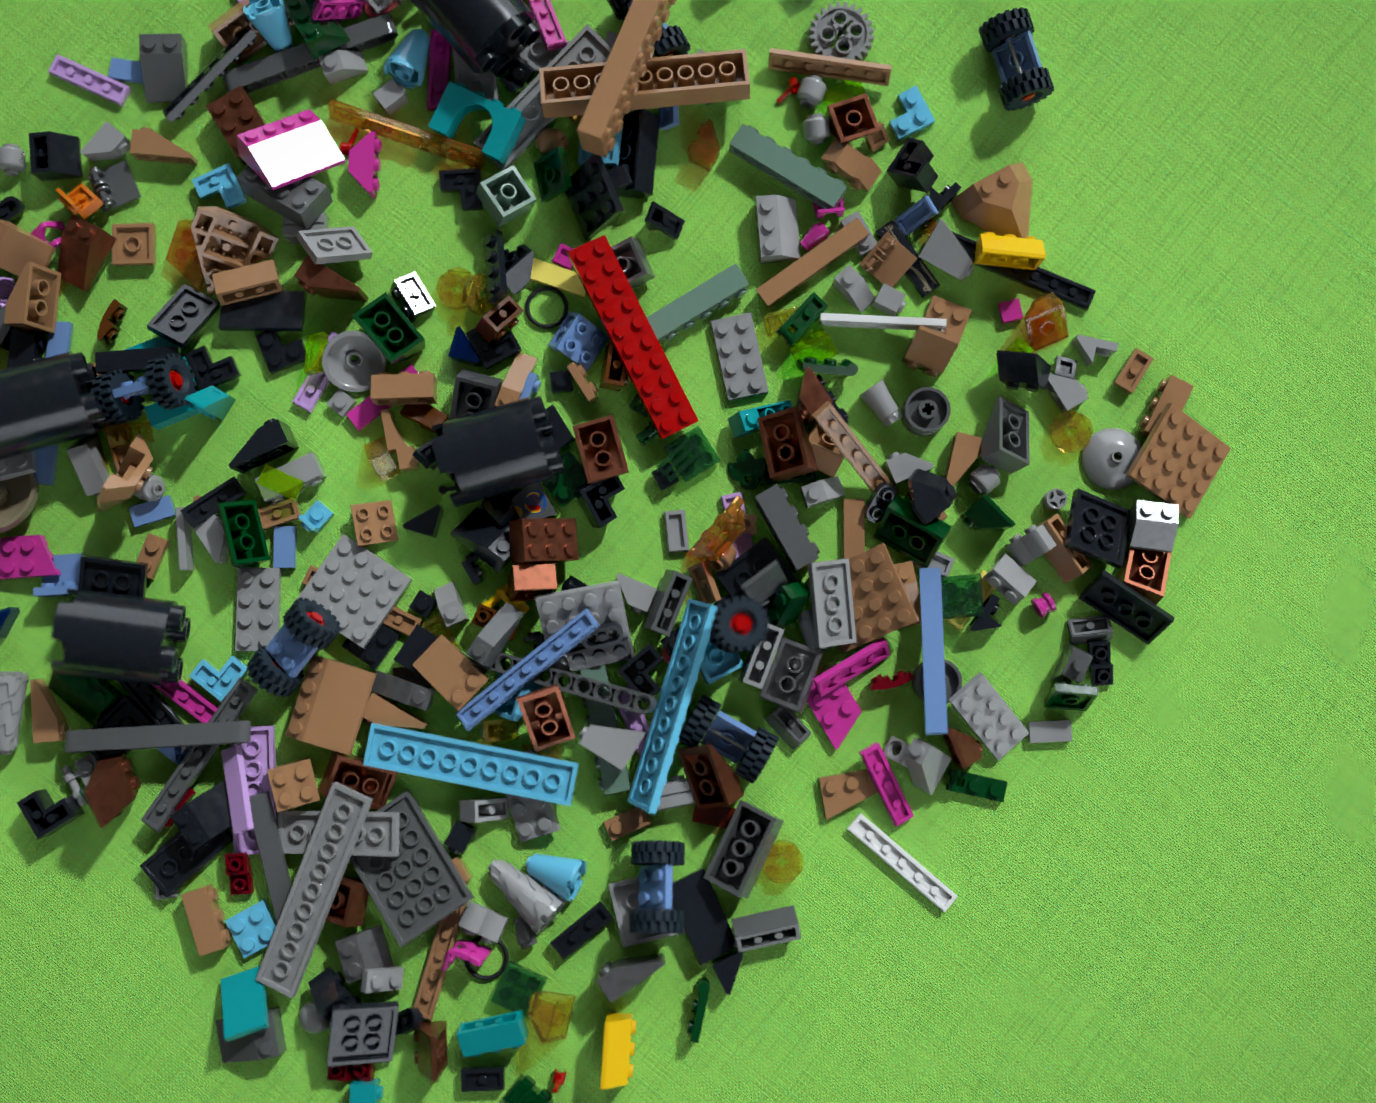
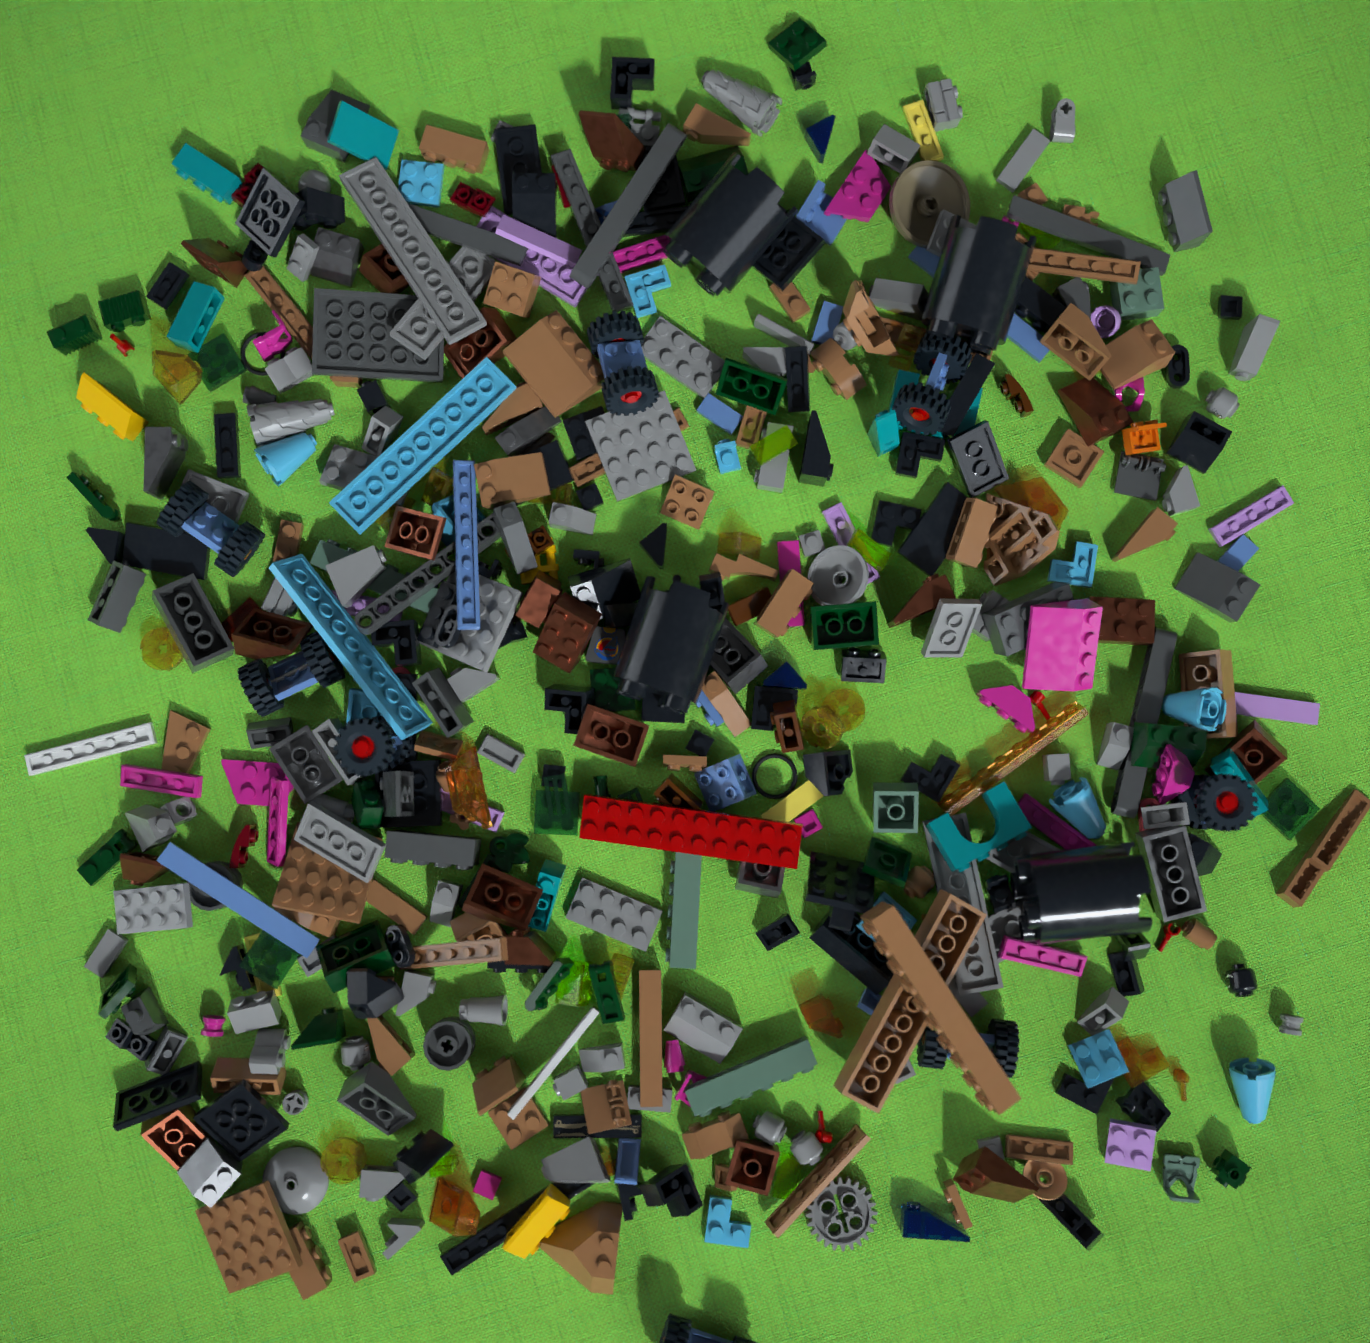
camera: 125 degrees right, 0 degrees up
black plate [163,24,257,123] -> none
black plate [483,228,507,304] -> none
none -> medium nougat brick [810,338,867,400]

